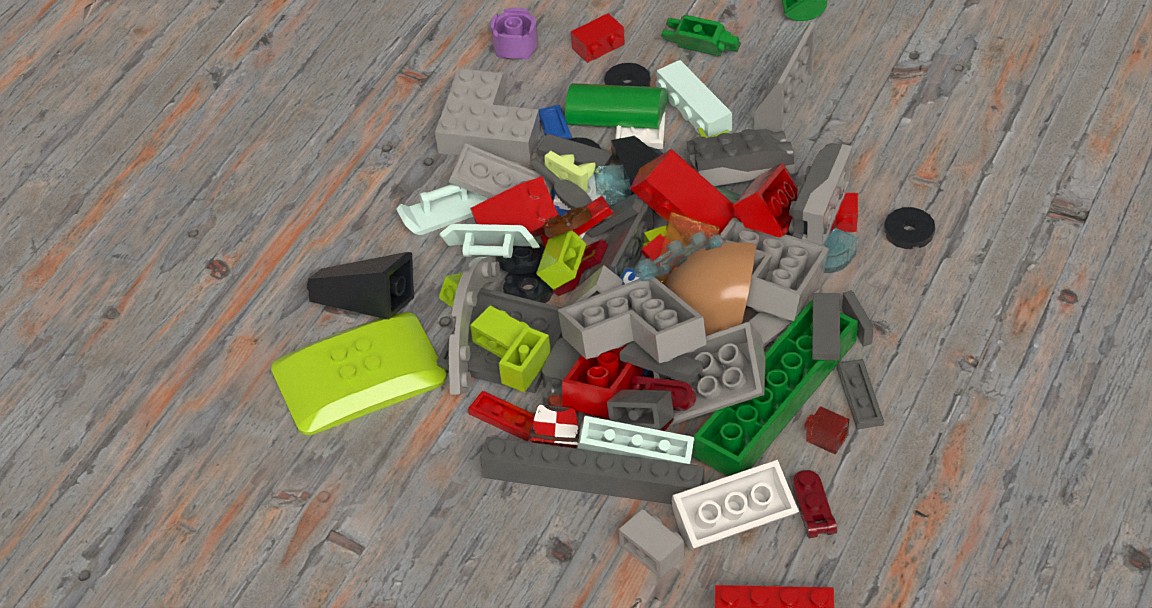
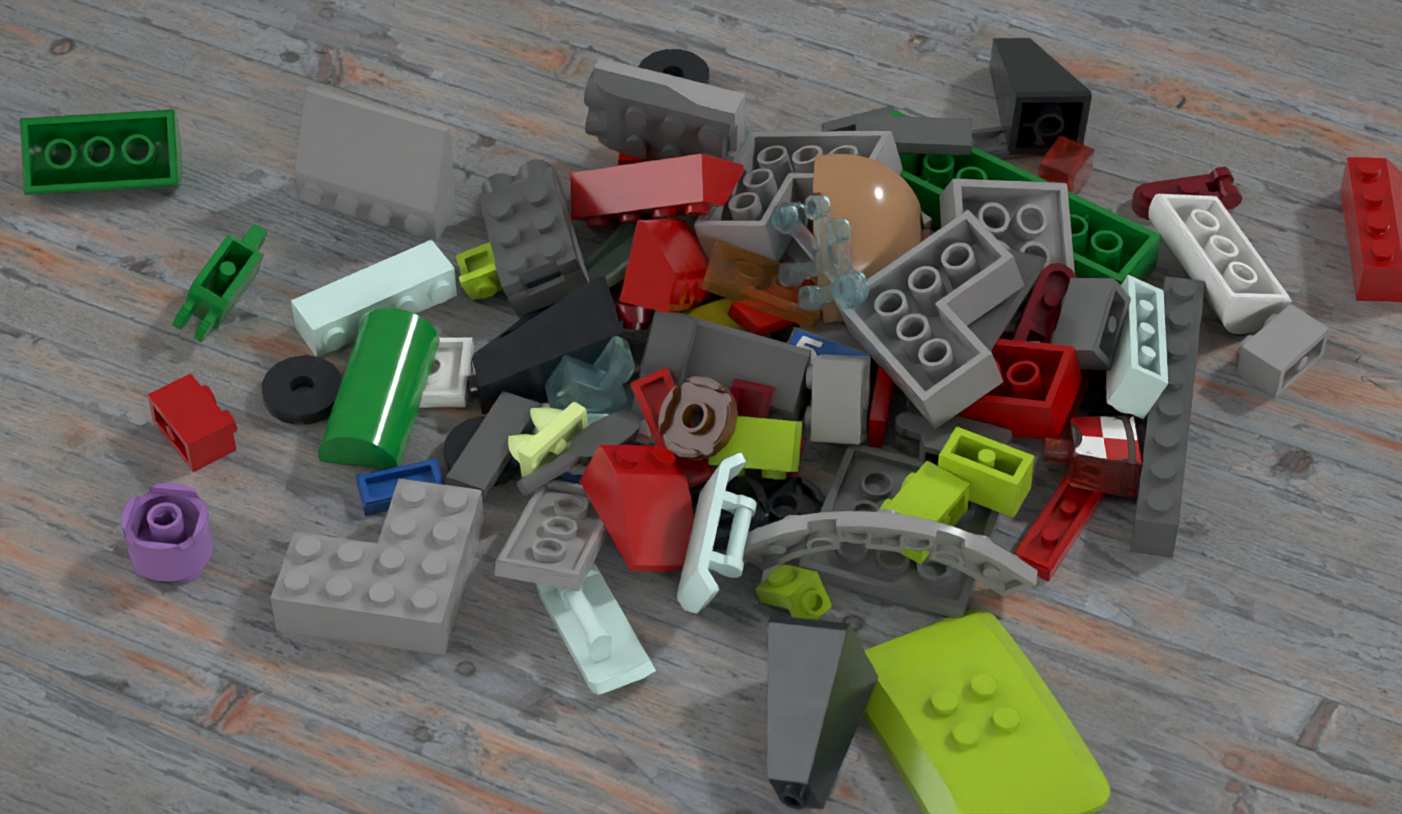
camera: 95 degrees left, 0 degrees up
none -> black slope [989,38,1092,155]

